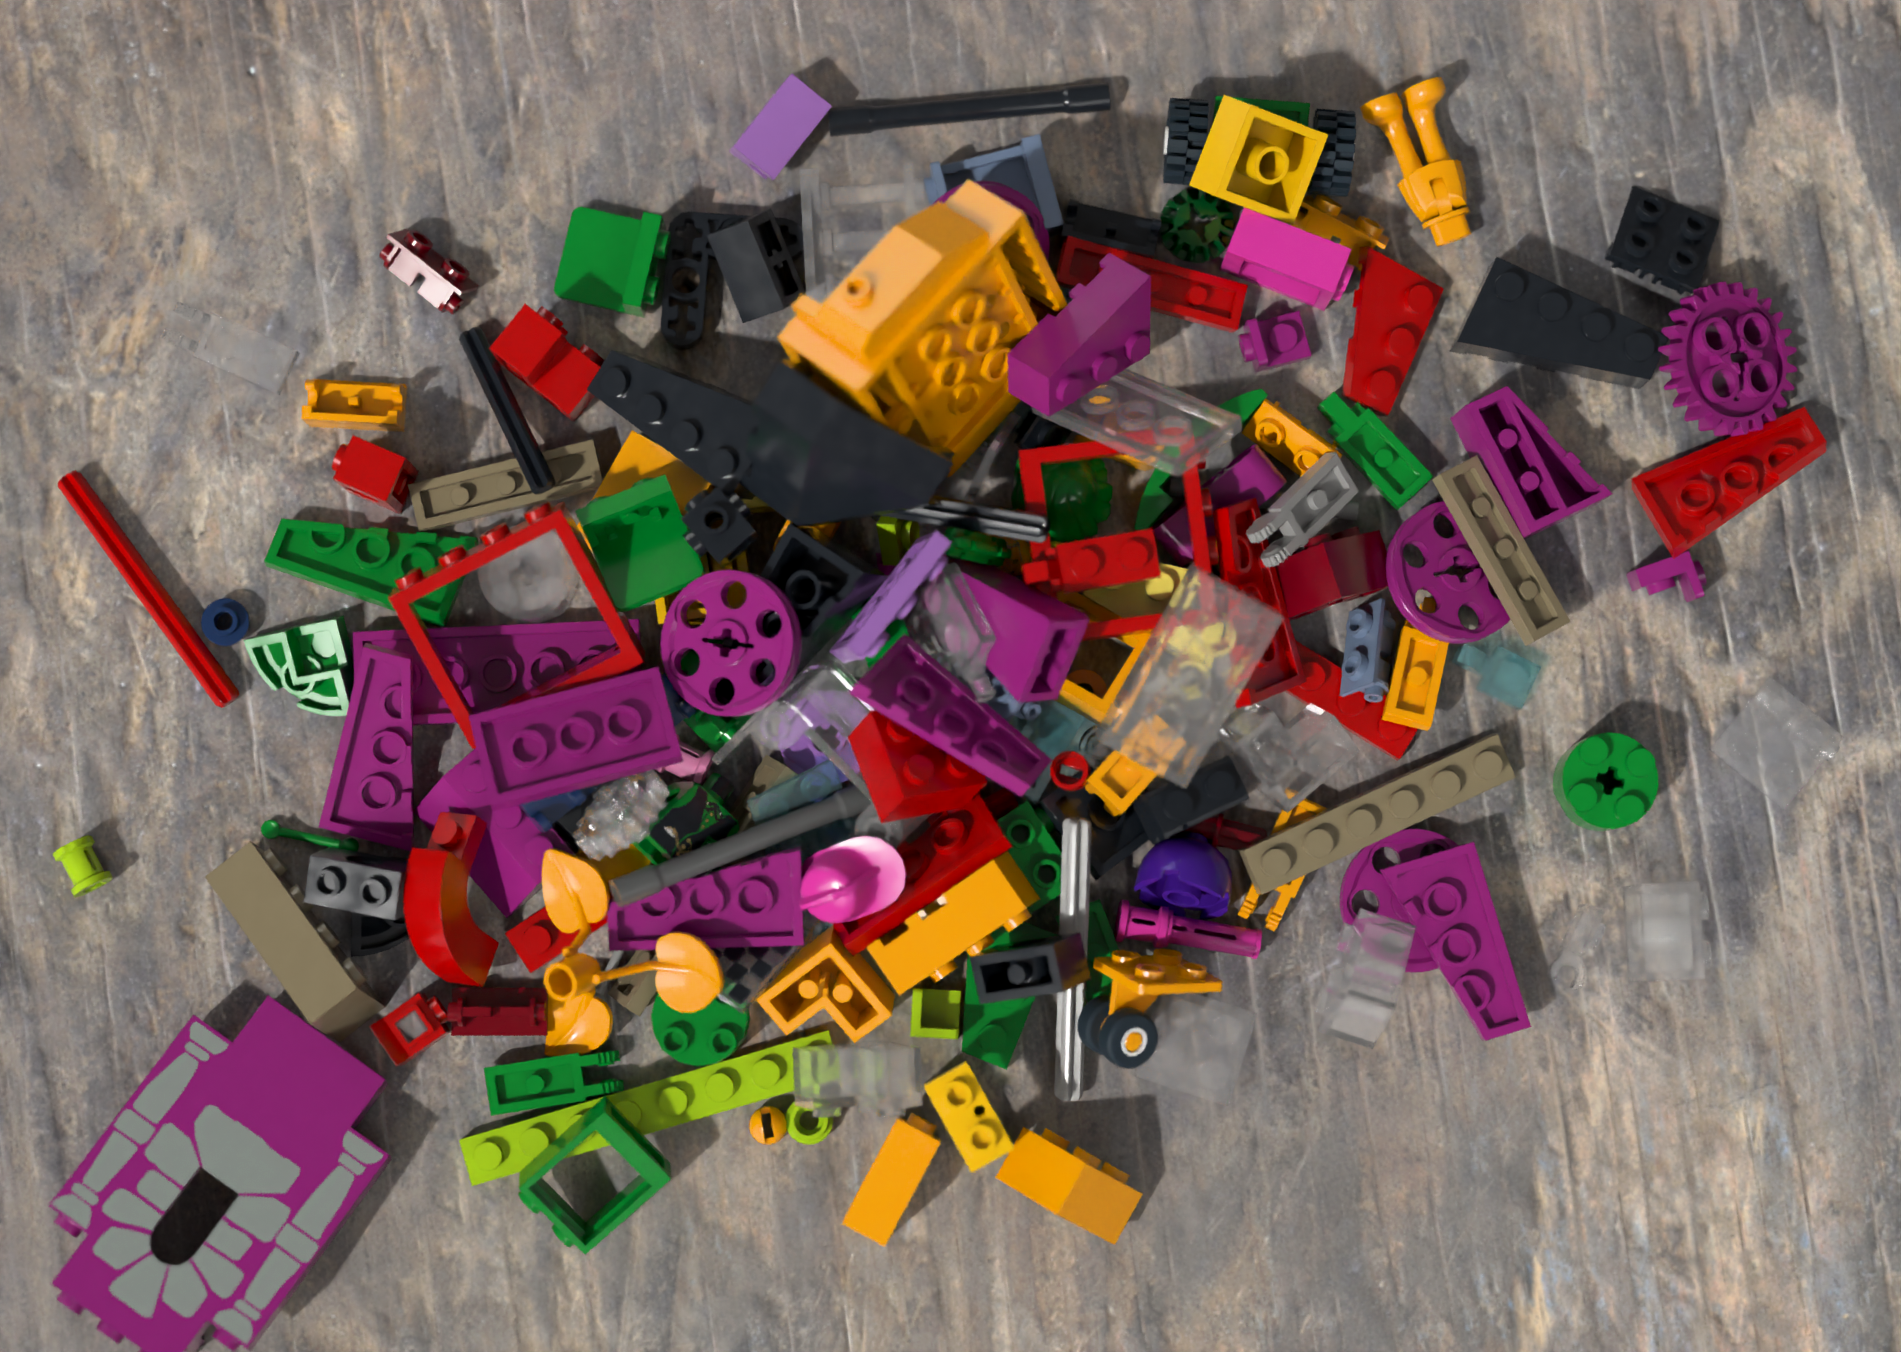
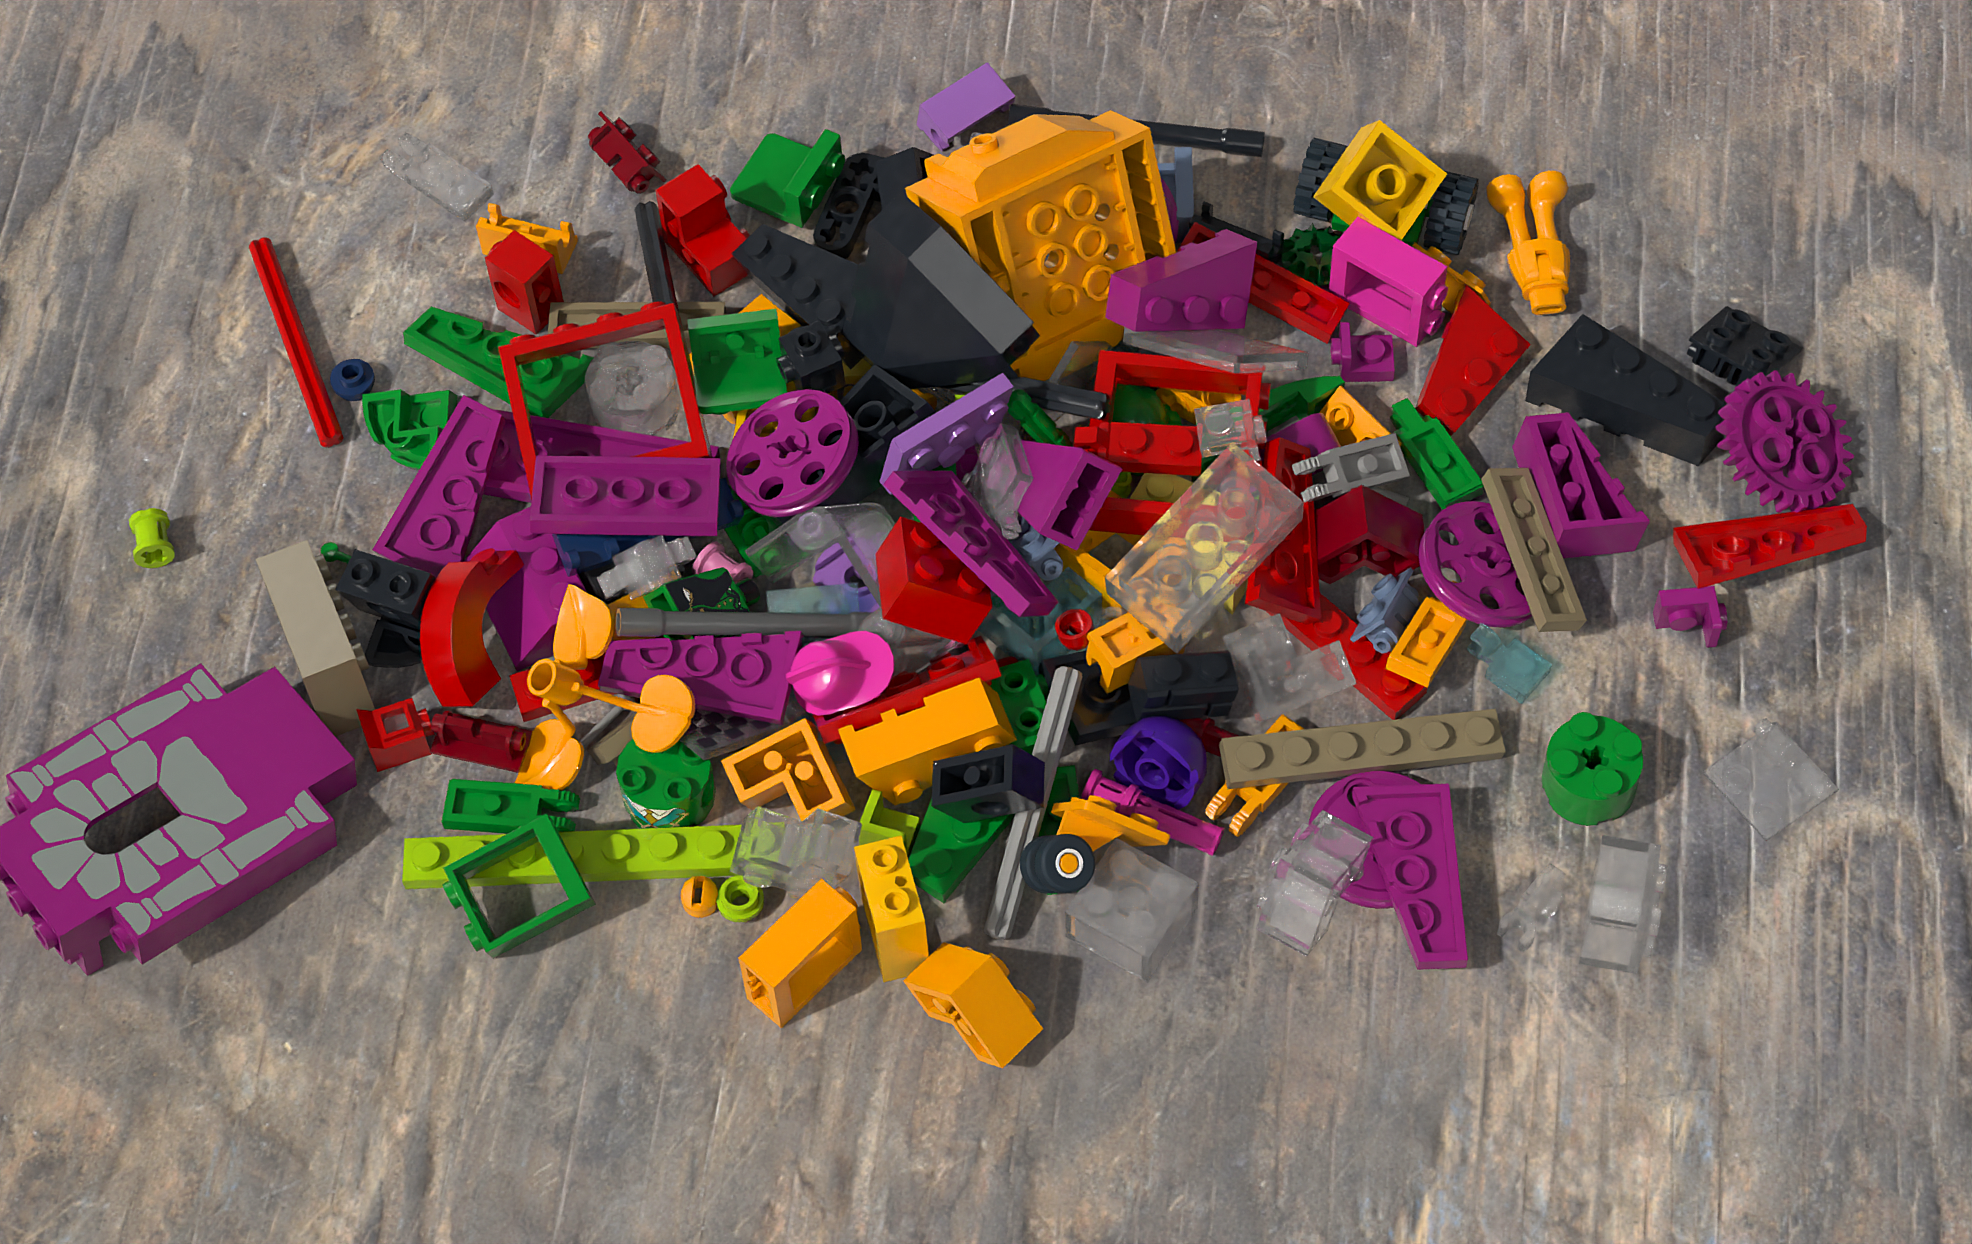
camera: 20 degrees right, 25 degrees down
none -> clear bracket [1194,399,1267,461]

